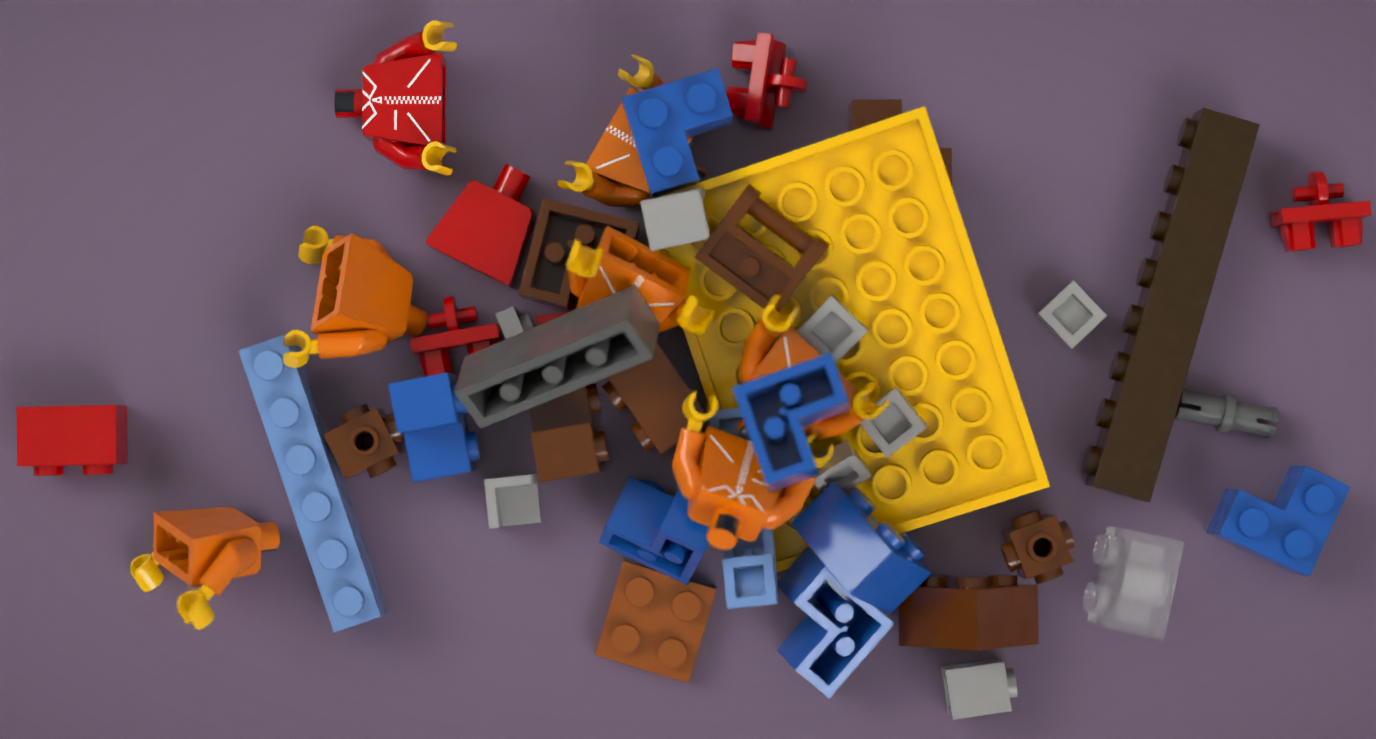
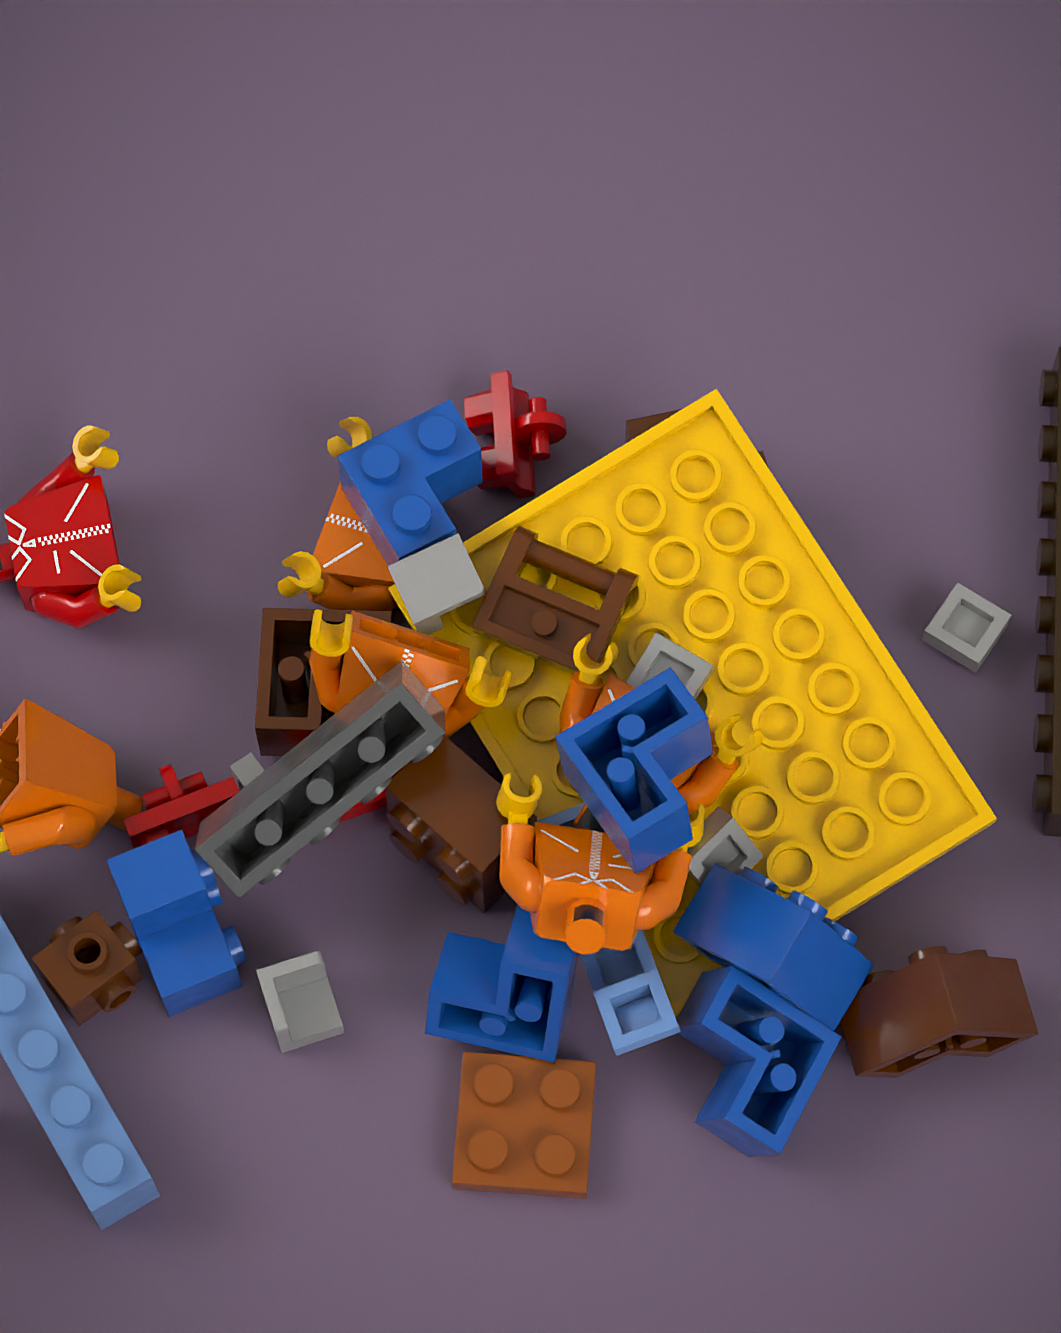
camera: 10 degrees left, 20 degrees down
red torso [425,164,536,289] -> none
reddish brown brick [530,383,610,483] -> none
light grey plate [860,386,927,458] -> none
light grey brick [940,658,1018,720] -> none
reddish brown brick [1000,509,1076,584] -> none

